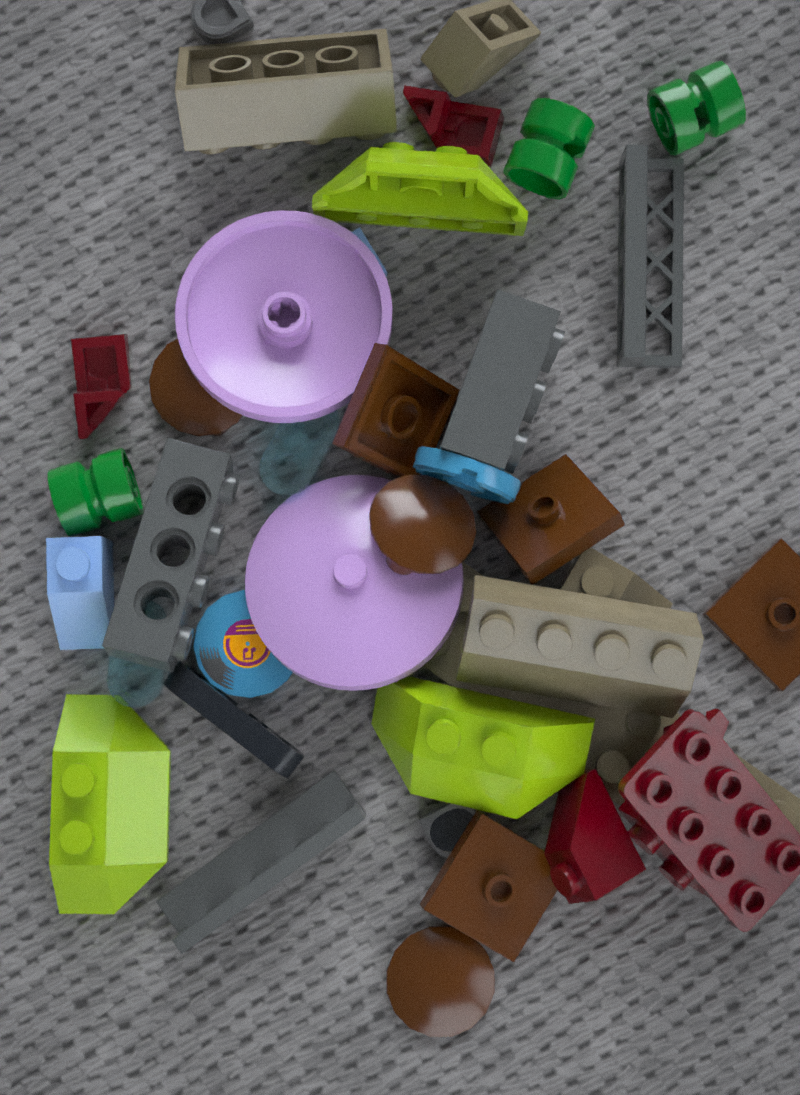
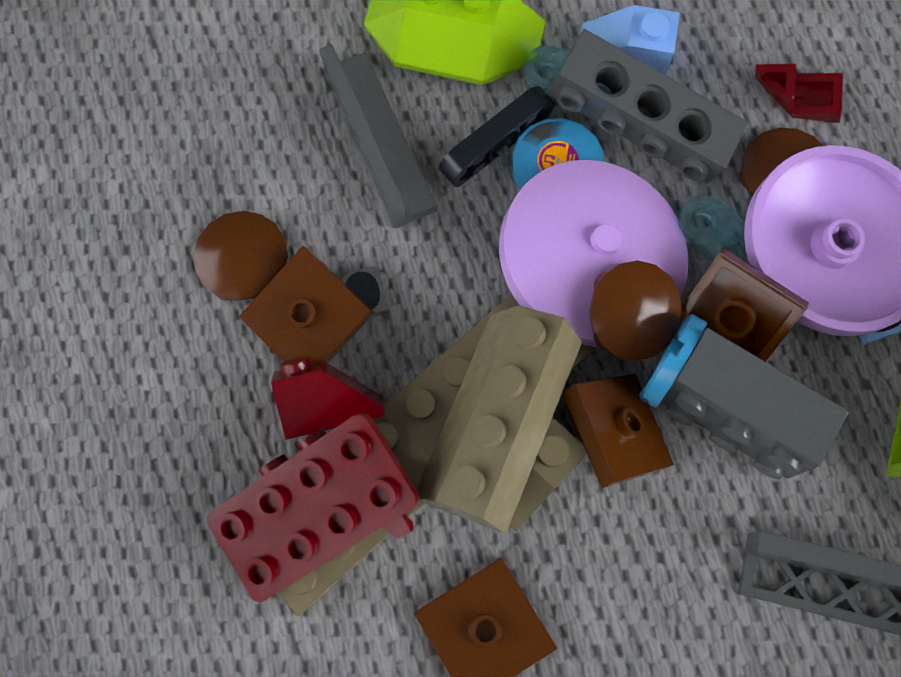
camera: 105 degrees right, 10 degrees down
green wheel [47,448,144,537] -> none
lime wedge [371,676,595,819] -> none

